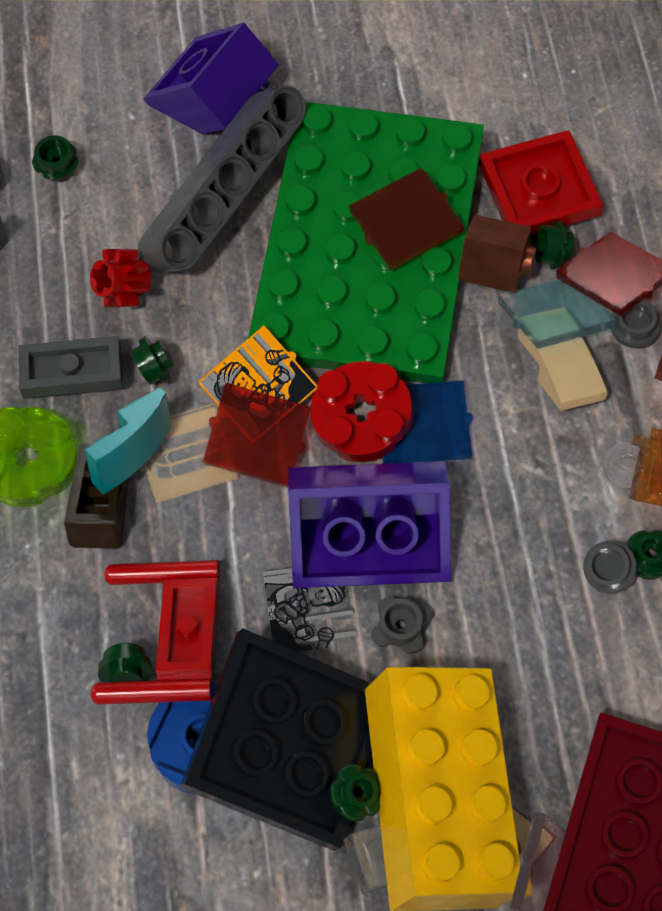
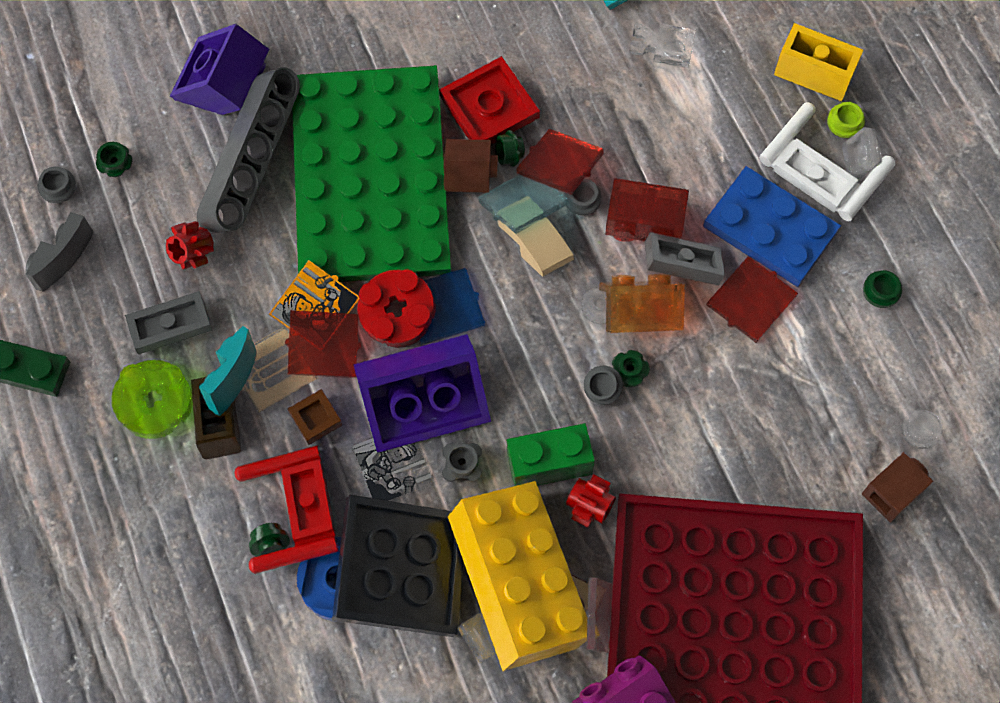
camera: 15 degrees left, 5 degrees up
dark green plate [130,336,174,385] -> none
dark green plate [330,764,380,821] -> none
clear red piece [349,168,464,271] -> none
none -> reddish brown plate [287,389,343,445]
none -> green brick [506,423,595,486]
none -> red gear [566,474,616,528]

